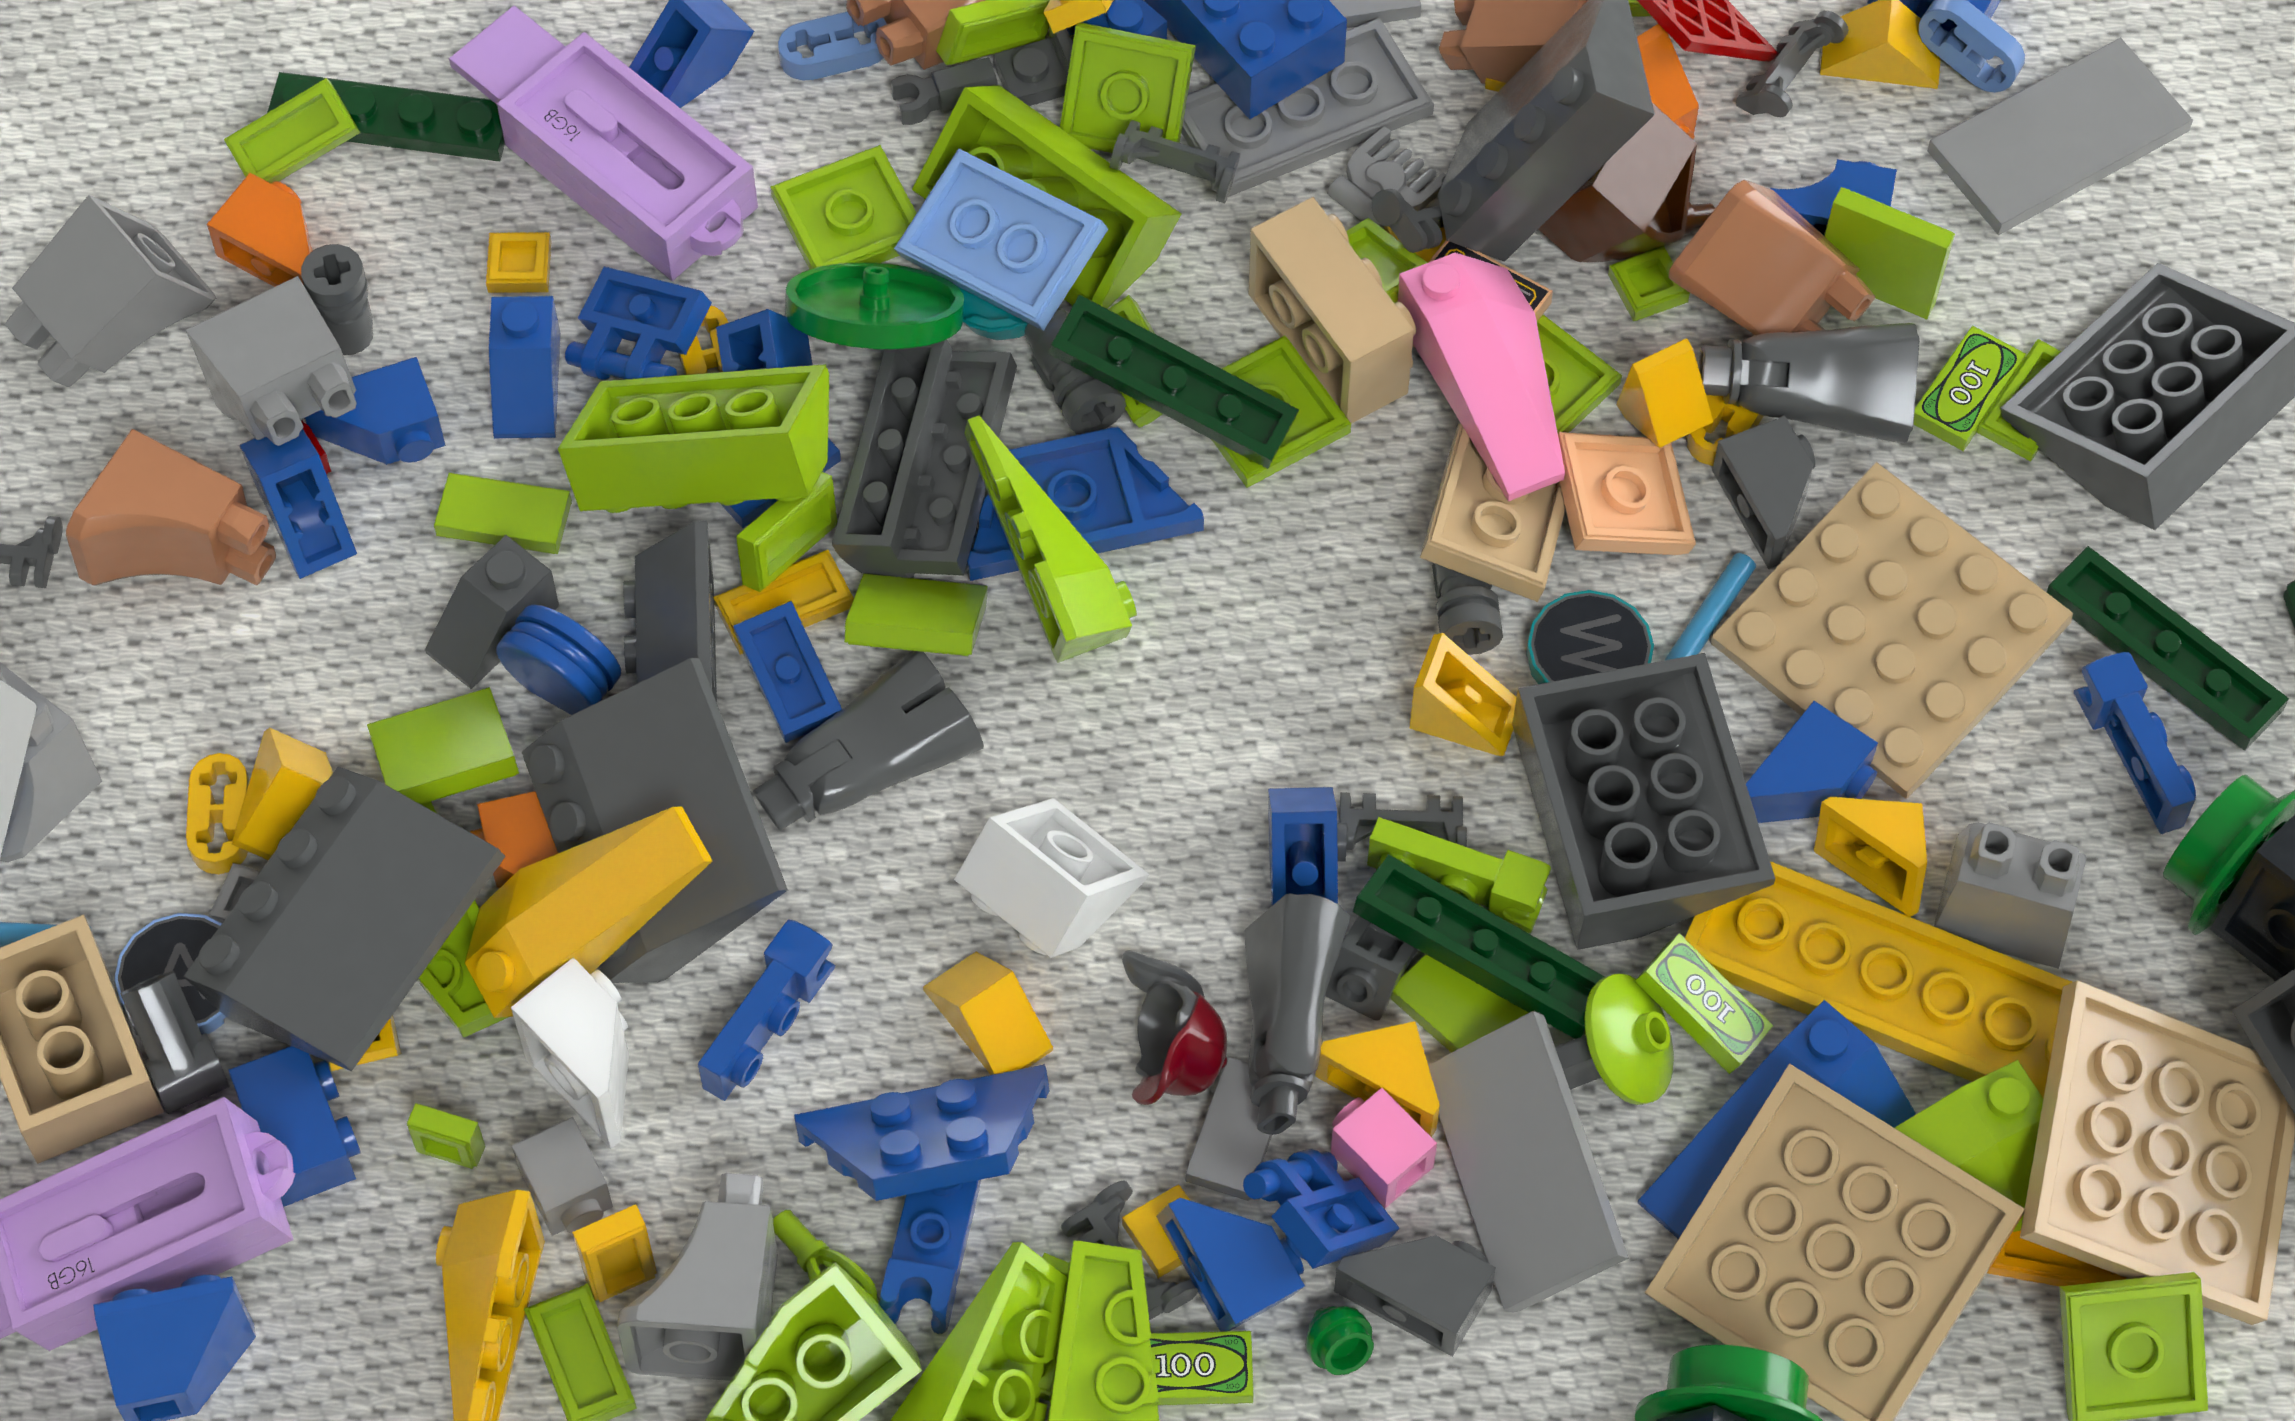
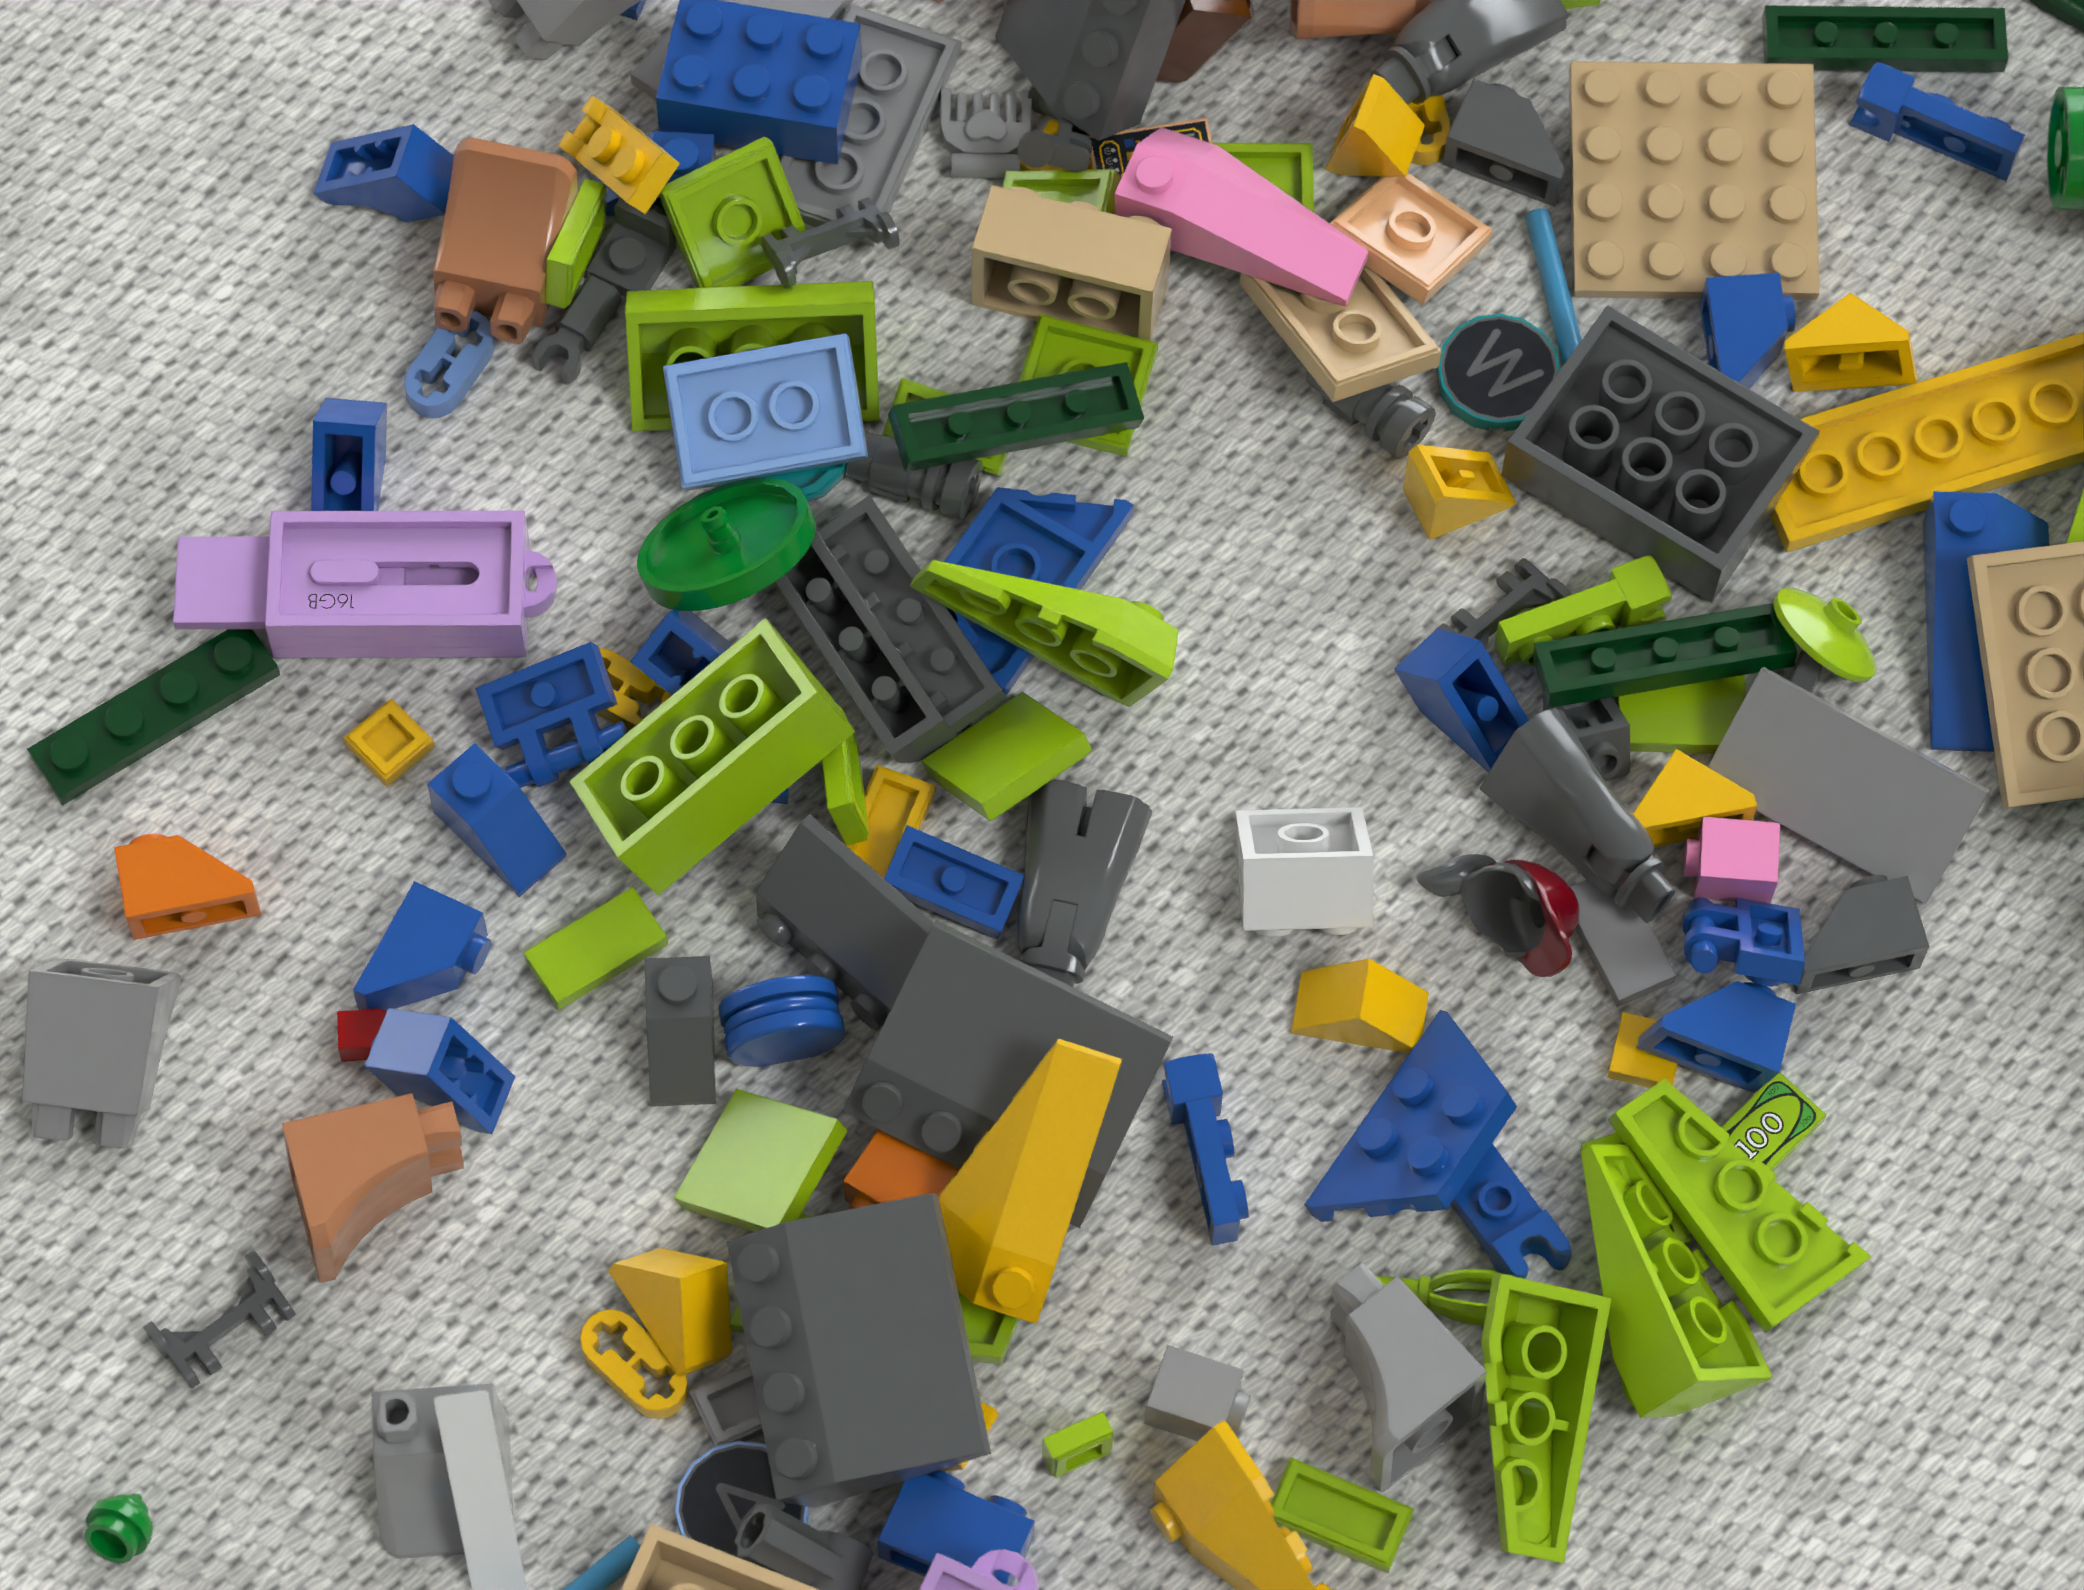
camera: 45 degrees left, 5 degrees up
light grey hips [186,276,357,446] -> none
lime tile [224,78,360,183] -> none
dark grey axle [301,244,373,355] -> none
white slope [511,957,629,1149] -> none
yellow tile [572,1204,657,1302] -> none
lime tile [770,145,917,270] -> none
dark grey piece [1061,1180,1198,1320] -> none
green plate [1305,1306,1374,1375] -> none
lime tile [1608,247,1690,322] -> none
lime tile [1635,933,1773,1074] -> none
light grey hips [1934,822,2087,969] -> none

